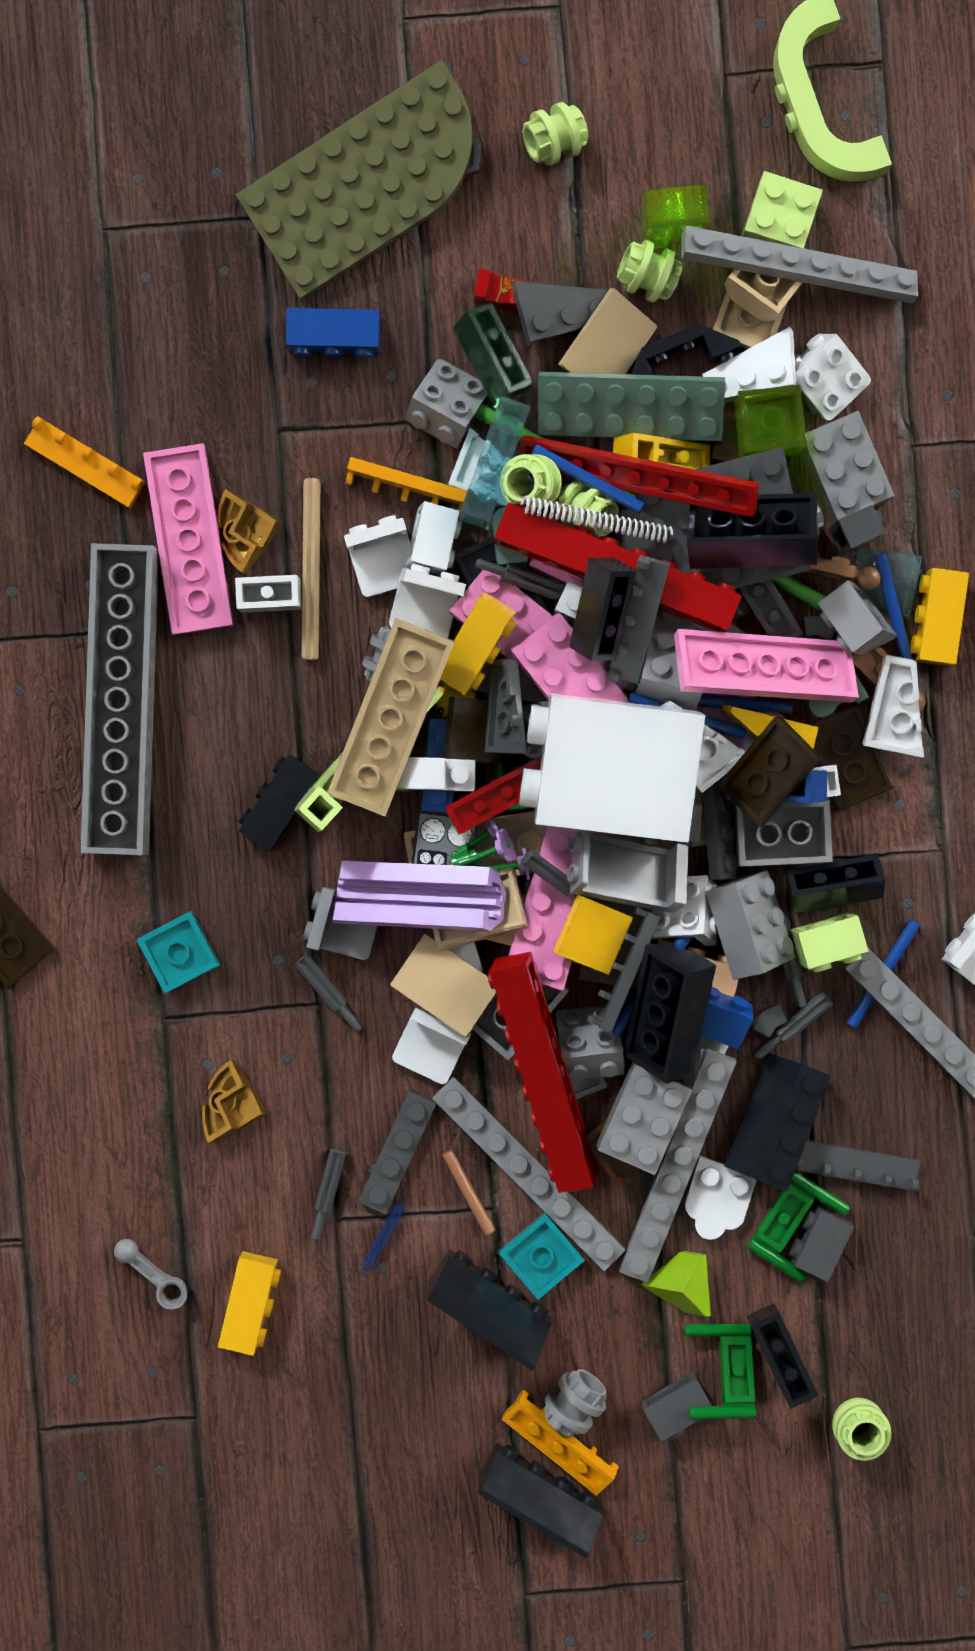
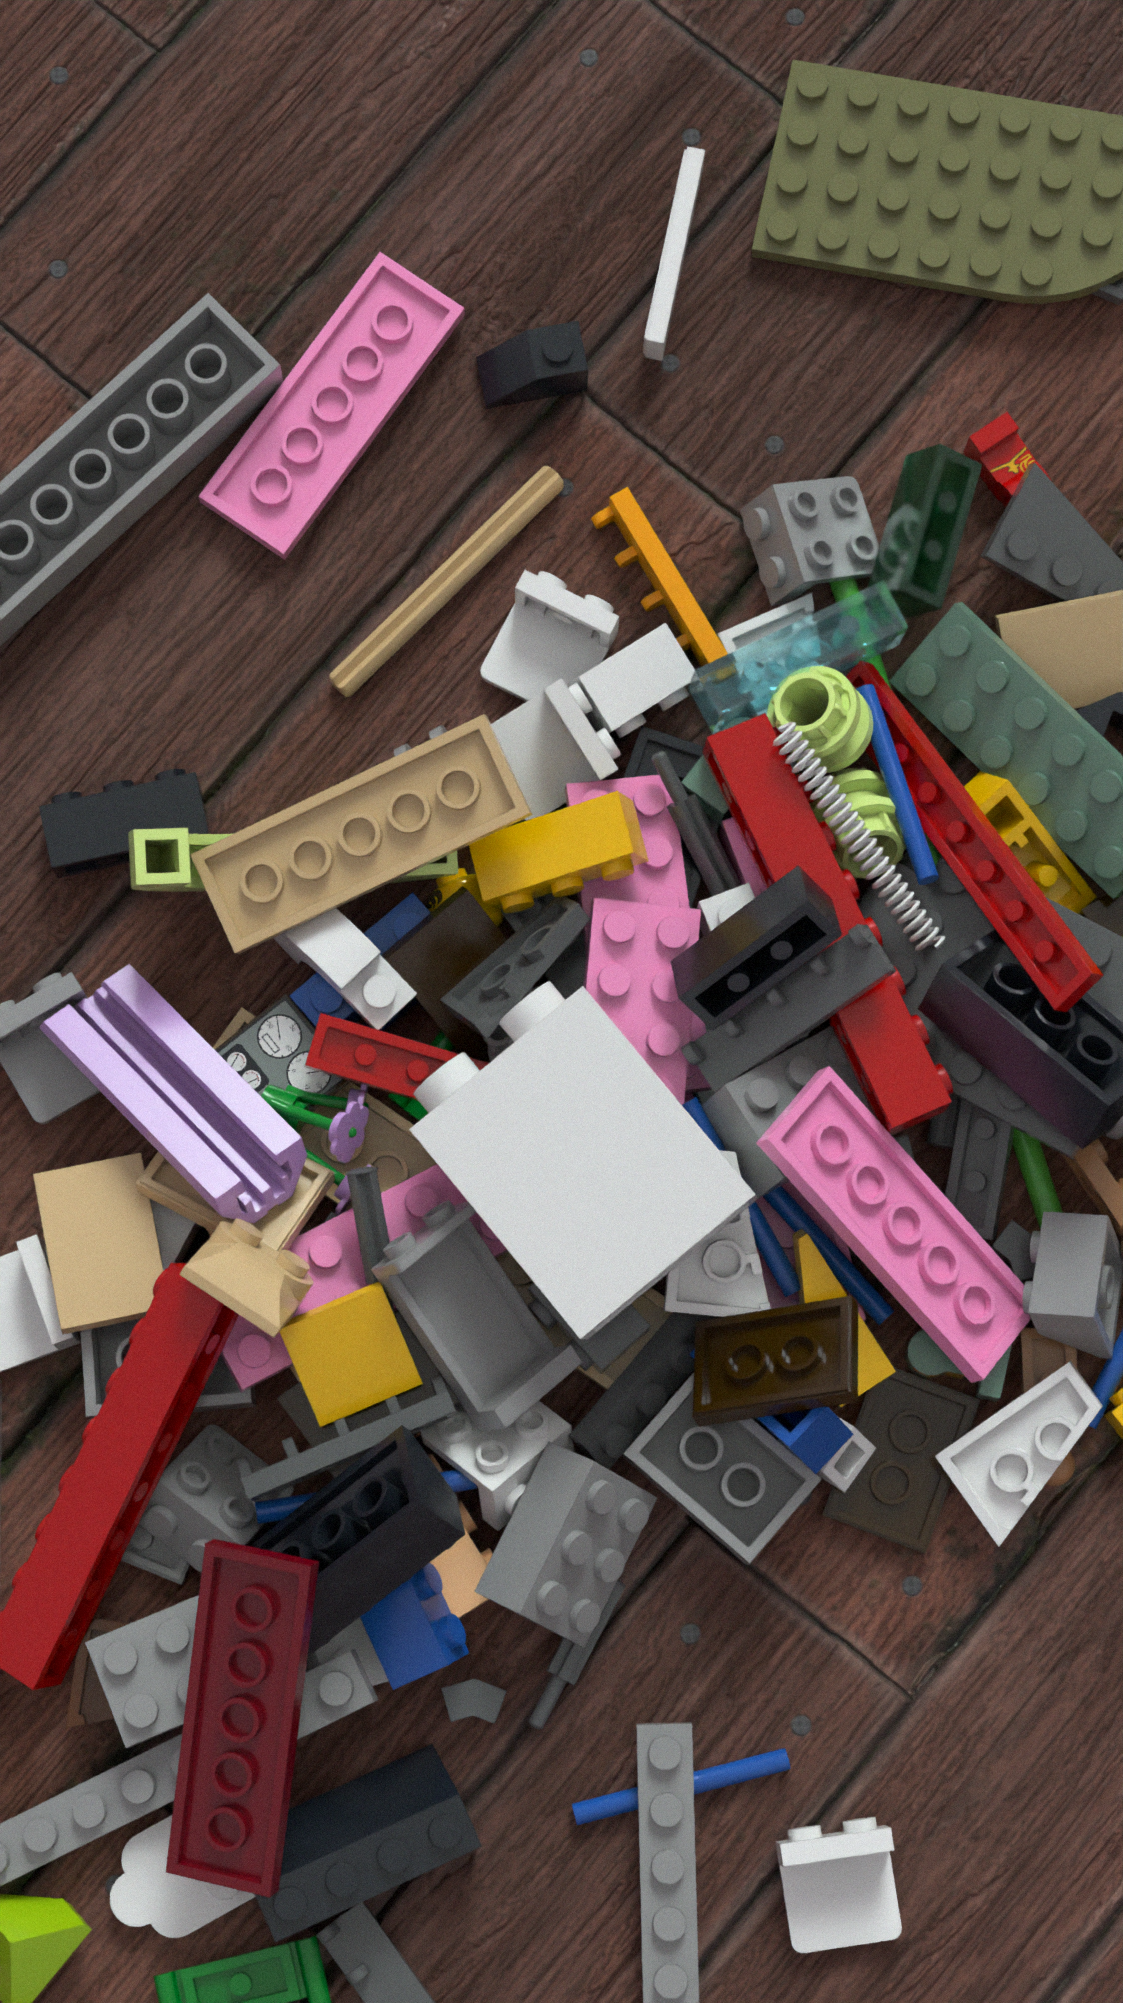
camera: 45 degrees right, 10 degrees down
light orange hinge [24,416,146,508] -> none
pearl gold brick [217,489,282,573] -> none
white brick [235,575,302,613] -> none
blue brick [286,308,381,358] -> none
dark grey axle [755,991,833,1059] -> none
black brick [786,854,885,914] -> none
yellowish green brick [790,913,869,972] -> none
none -> dark red plate [166,1539,319,1898]
none -> tan slope [179,1218,314,1338]
none -> black slope [476,321,588,409]
none -> white tile [643,146,705,361]

